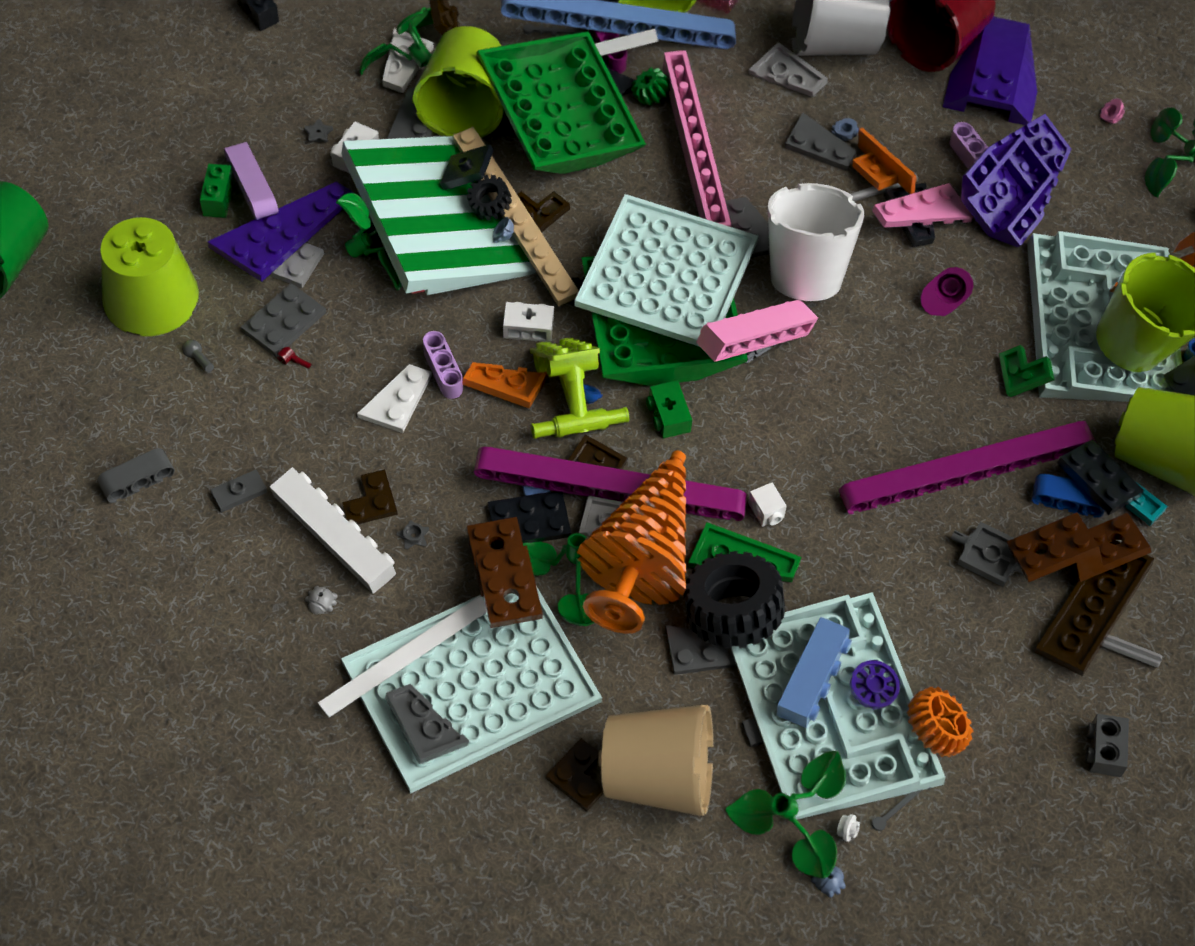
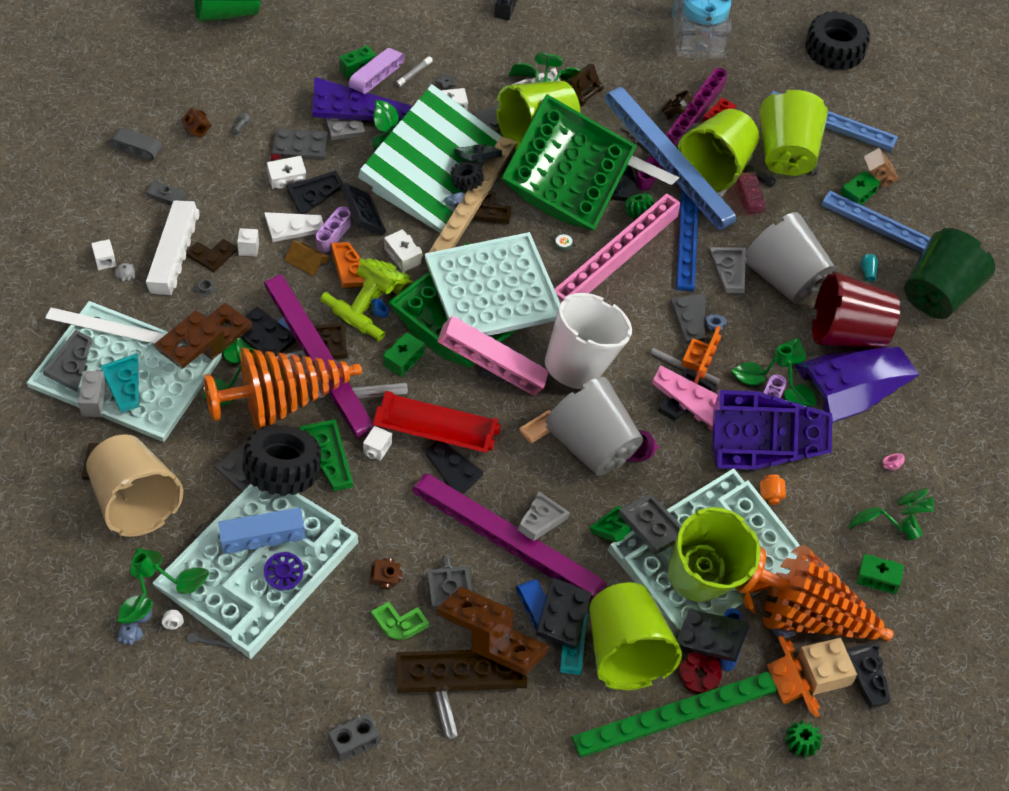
camera: 50 degrees right, 5 degrees down
lime cone [101,217,199,336] -> none
orange gear [906,687,973,757] -> none
none -> light grey brick [78,371,106,417]
none -> white brick [91,239,116,270]
none -> teal wing [100,353,140,413]
none -> reddish brown brick [181,108,212,138]
none -> white brick [237,228,259,257]
none -> white brick [267,156,306,189]
none -> pearl gold panel [285,241,330,276]
none -> black wing [287,170,343,214]
none -> black plate [341,183,386,236]
none -> light grey axle [352,383,408,398]
none -> reddish brown brick [369,558,402,590]
none -> bright green plate [371,602,429,640]
none -> red cylinder [373,391,501,453]
none -> light grey bar [395,56,433,87]
none -> black wing [426,441,483,494]
none -> light grey wing [518,492,570,541]
none -> light nougat tile [519,410,551,444]
none -> light grey cone [546,377,643,476]
none -> tile [555,234,573,251]
none -> dark grey plate [618,494,681,555]
none -> blue tile [676,189,698,292]
none -> green plant [732,338,816,407]
none -> orange head [760,474,786,505]

